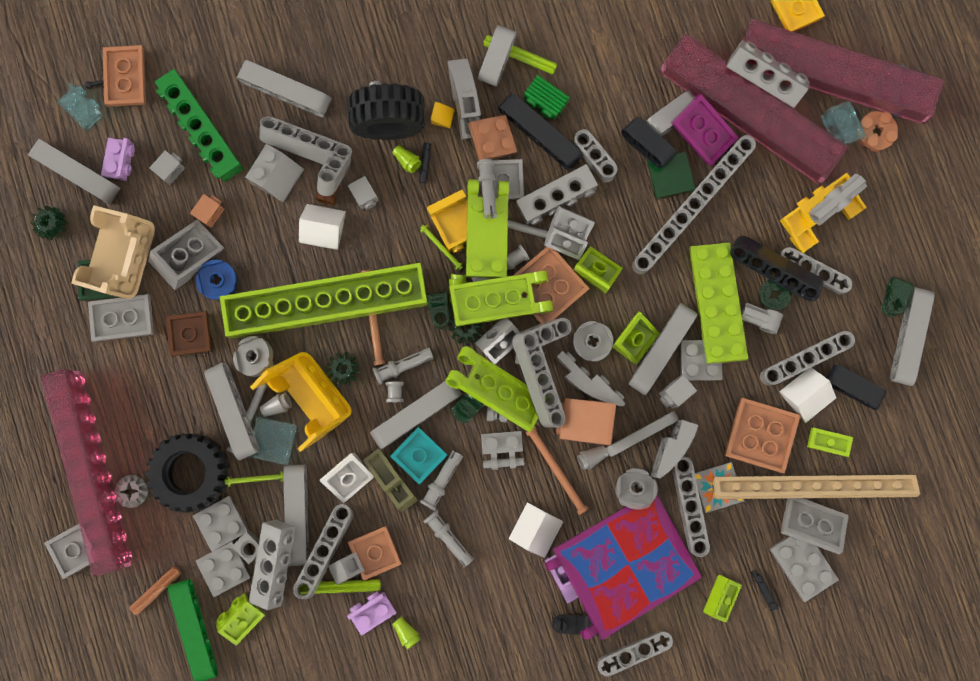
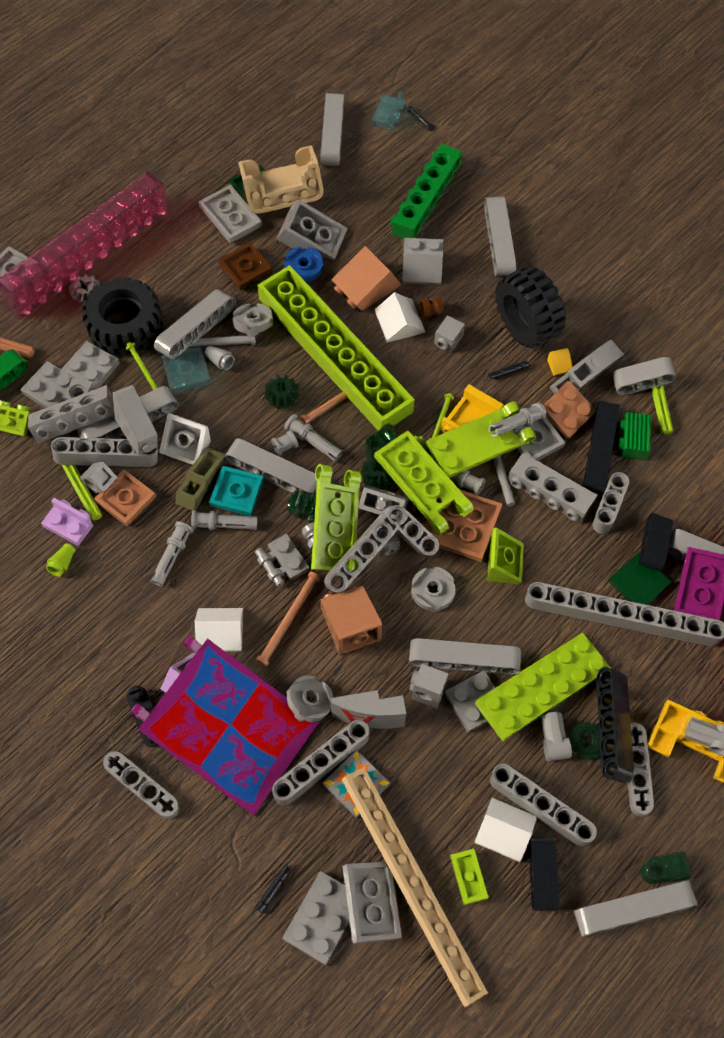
camera: 60 degrees right, 20 degrees down
clear green gear [30,206,68,240] -> none
lavender bracket [101,138,135,181] -> none
nougat plate [103,45,146,107] -> none
light grey brick [150,151,185,185] -> none
nougat brick [190,194,225,228] -> none
yellow windscreen [251,352,352,452] -> none
light grey beam [259,117,352,196] -> none
lime cone [392,145,421,173] -> none
light grey slope [544,206,595,260] -> none
light grey slope [556,351,626,407] -> none
light grey cone [577,445,609,470] -> none
light grey beam [606,411,679,457] -> none
lime slope [612,312,660,365] -> none
lime slope [703,575,742,623] -> none
nougat plate [724,398,801,474] -> none
none -> light grey slope [113,385,157,455]
none -> nougat slope [332,246,402,311]

